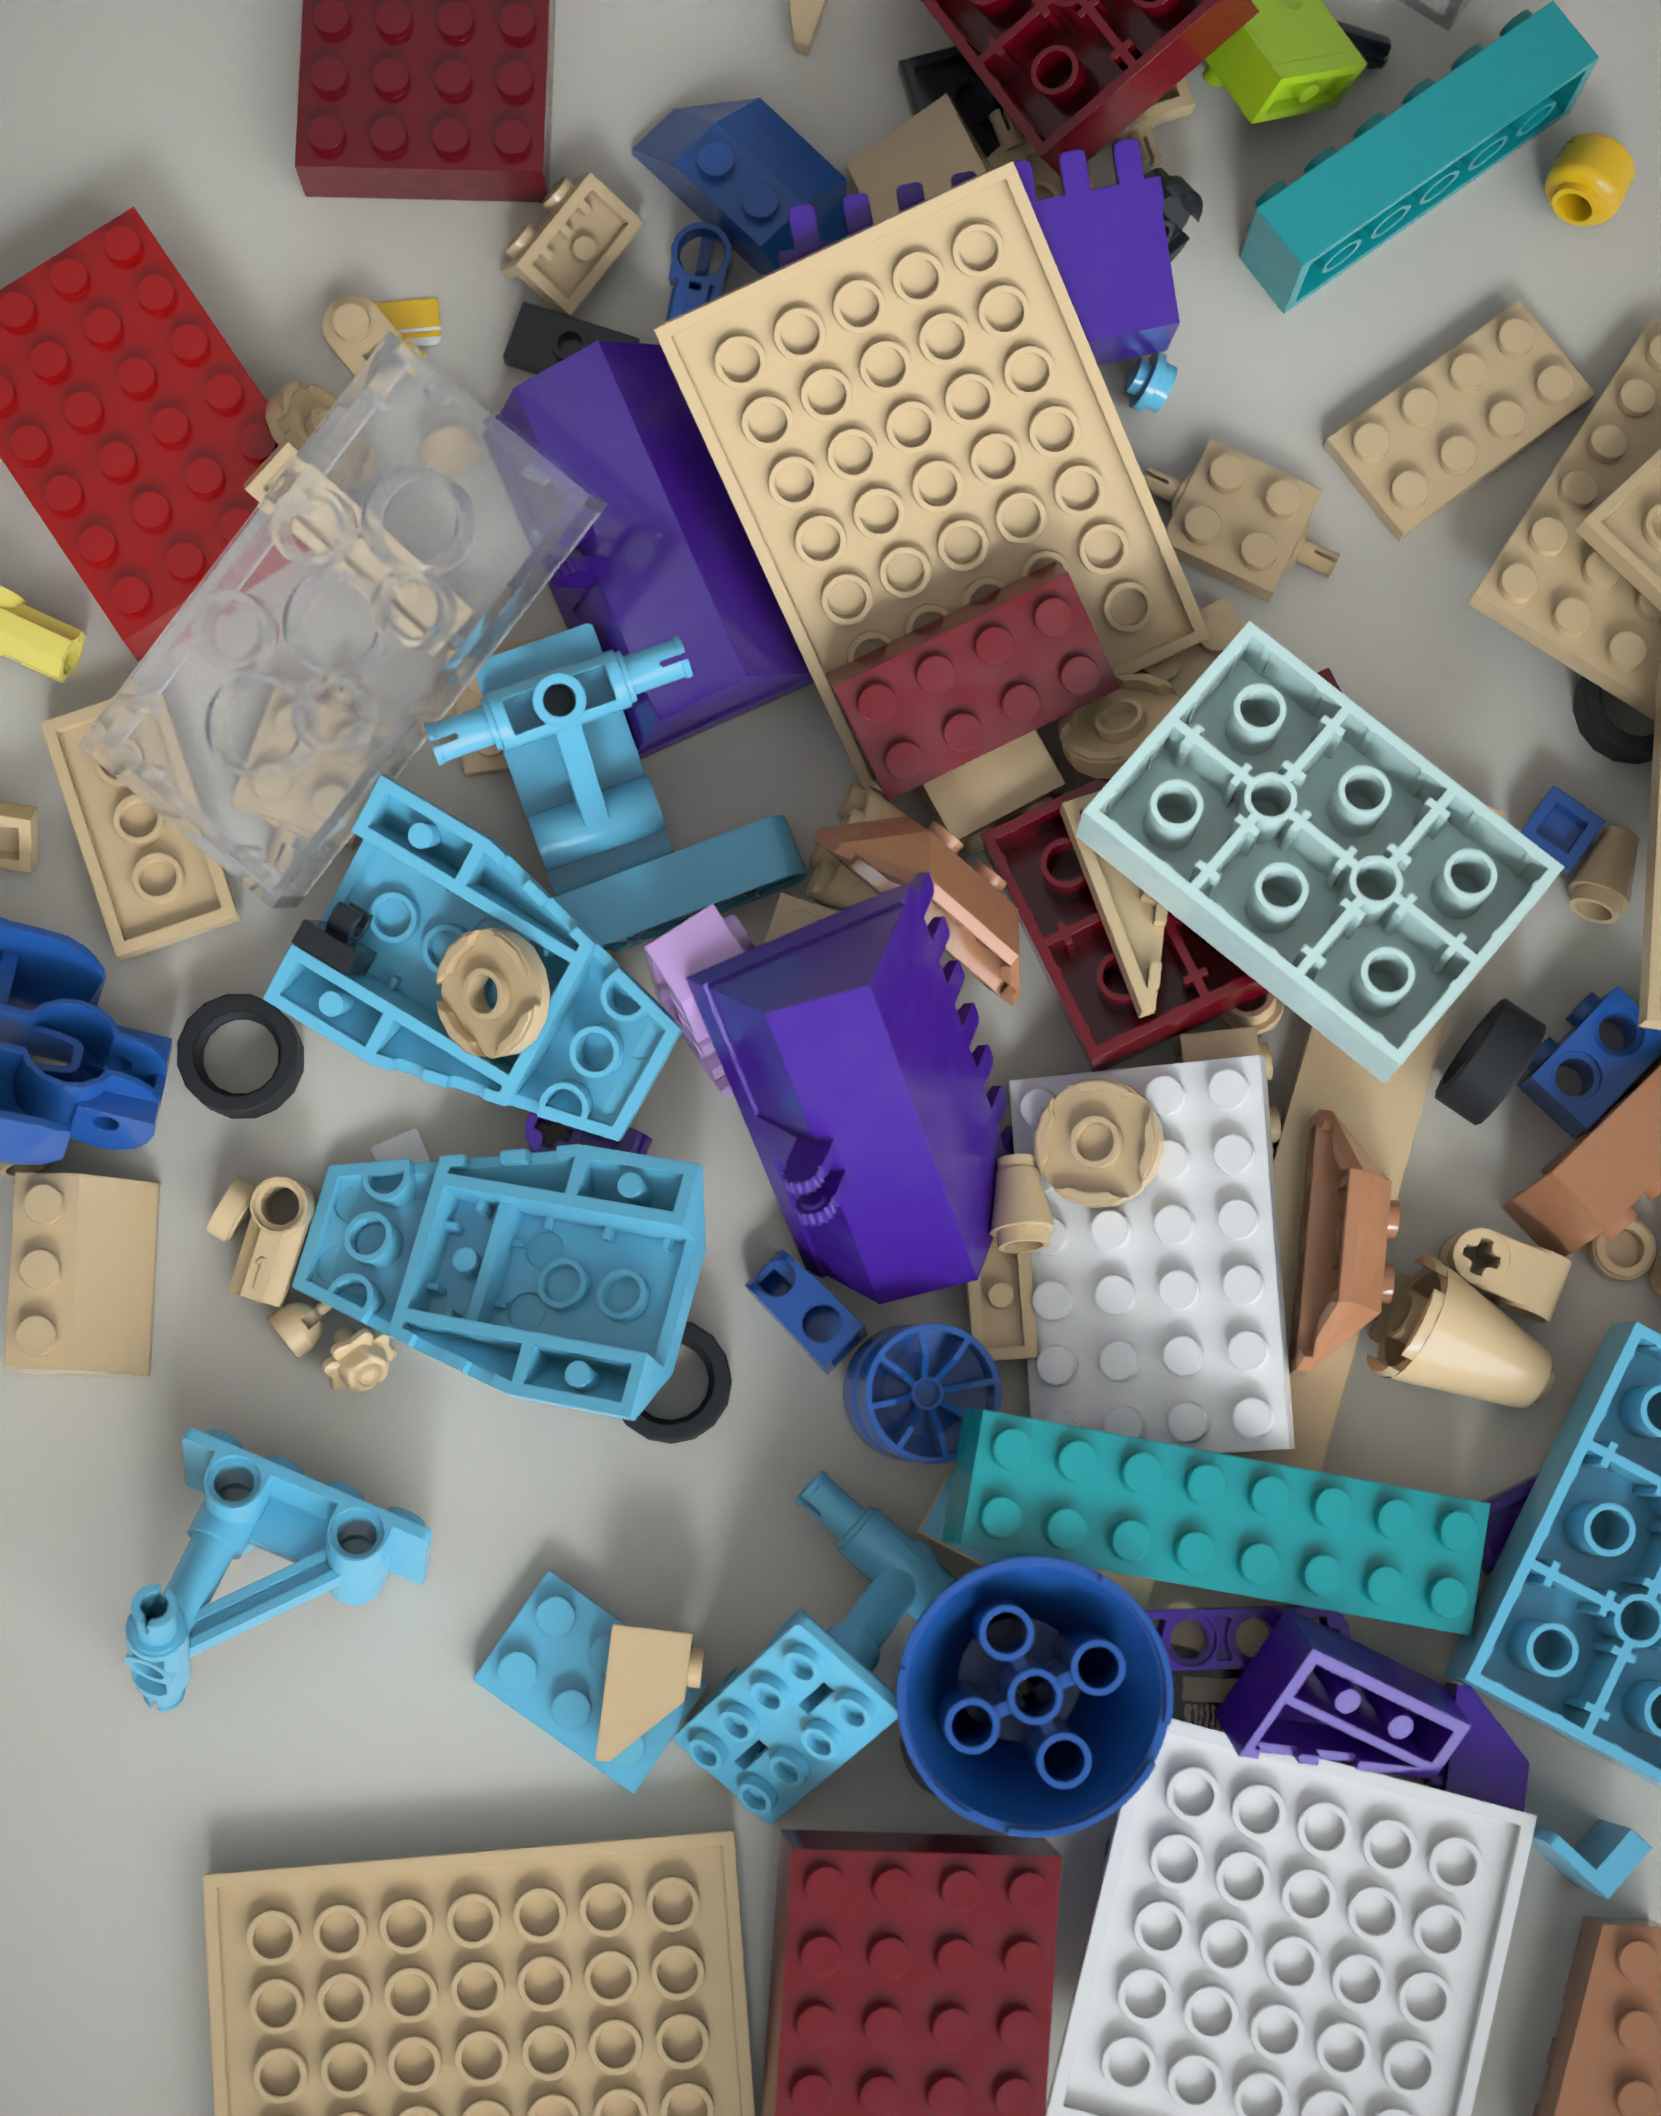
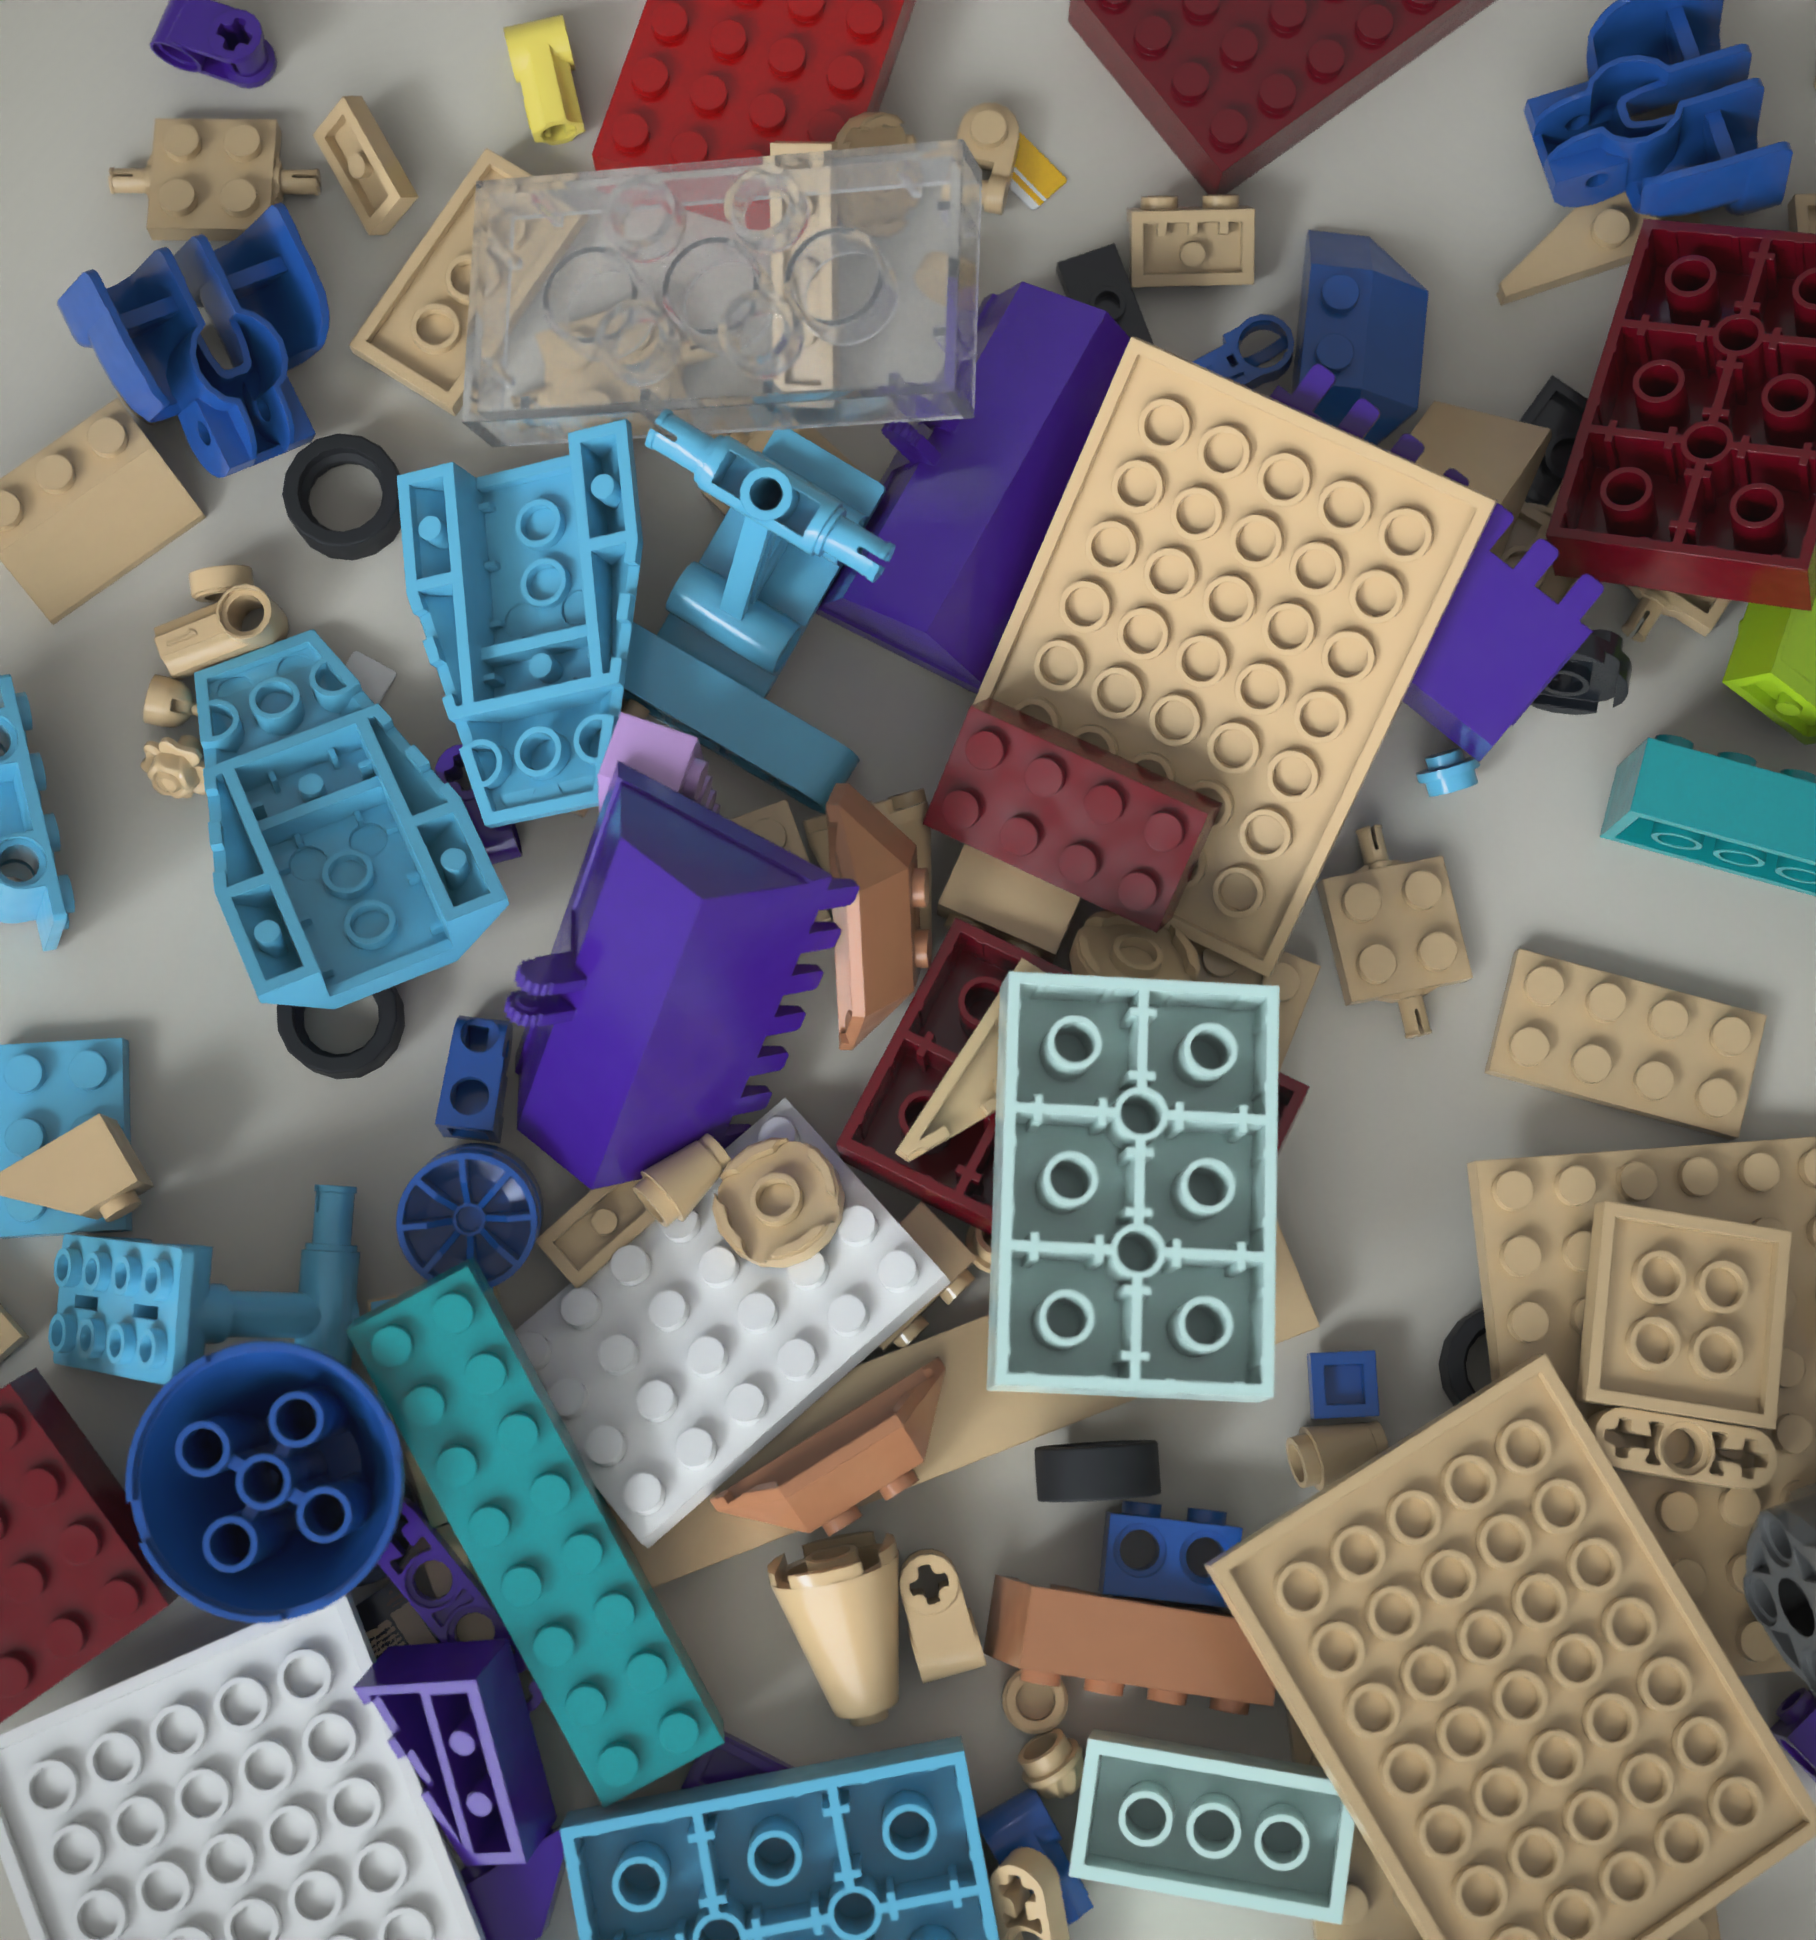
camera: 55 degrees right, 0 degrees up
black tile [291,901,377,975] -> none
tan tile [436,927,550,1058] -> none

